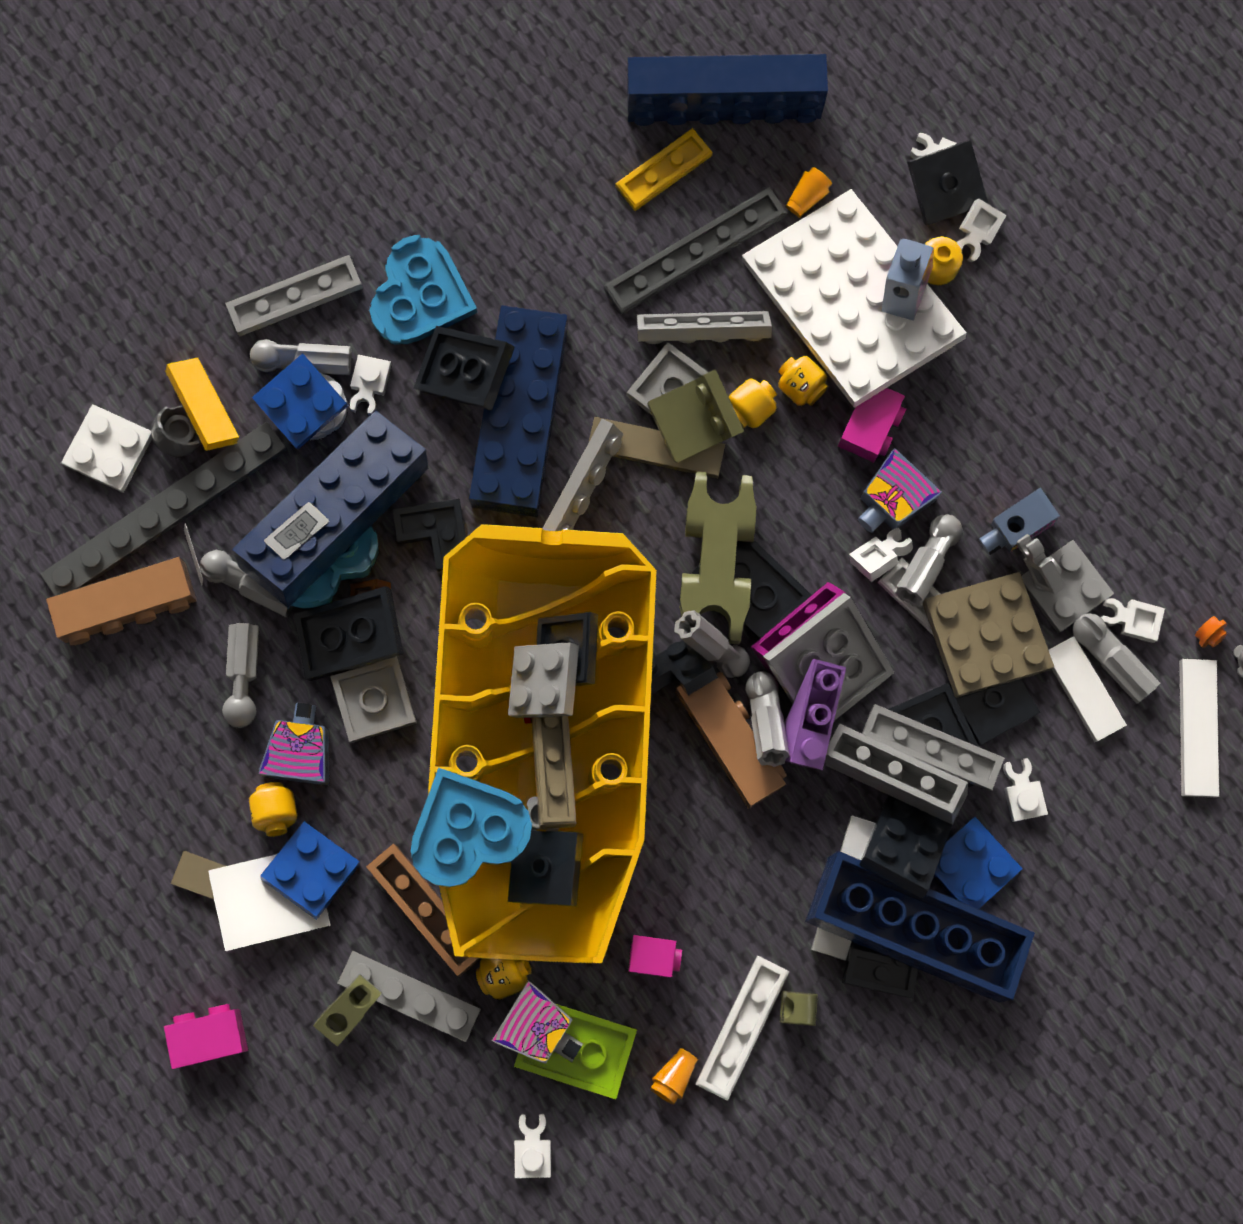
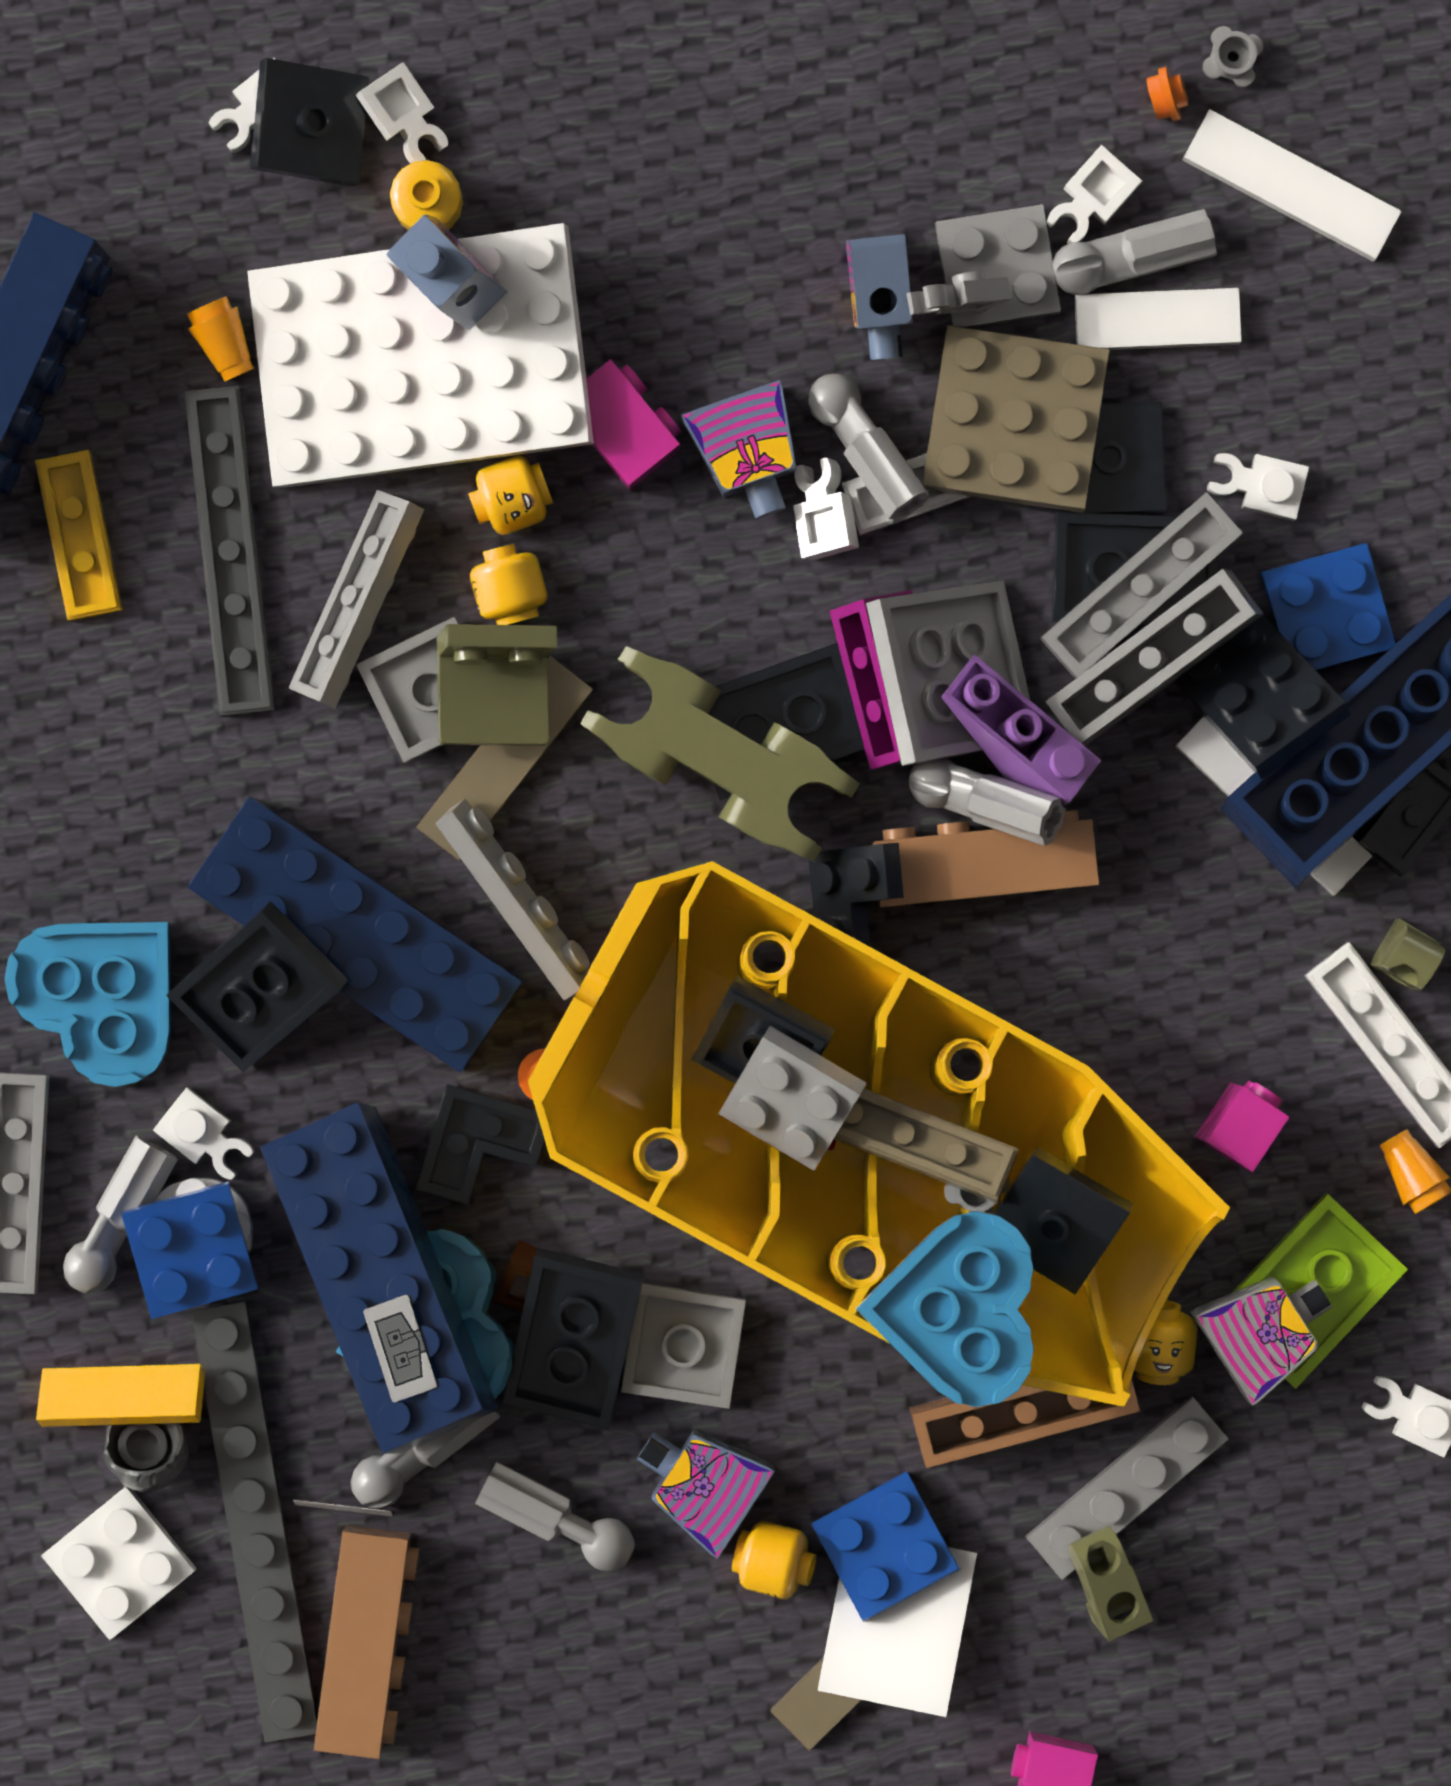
camera: 60 degrees left, 10 degrees up
light grey piece [674,610,750,678] -> none

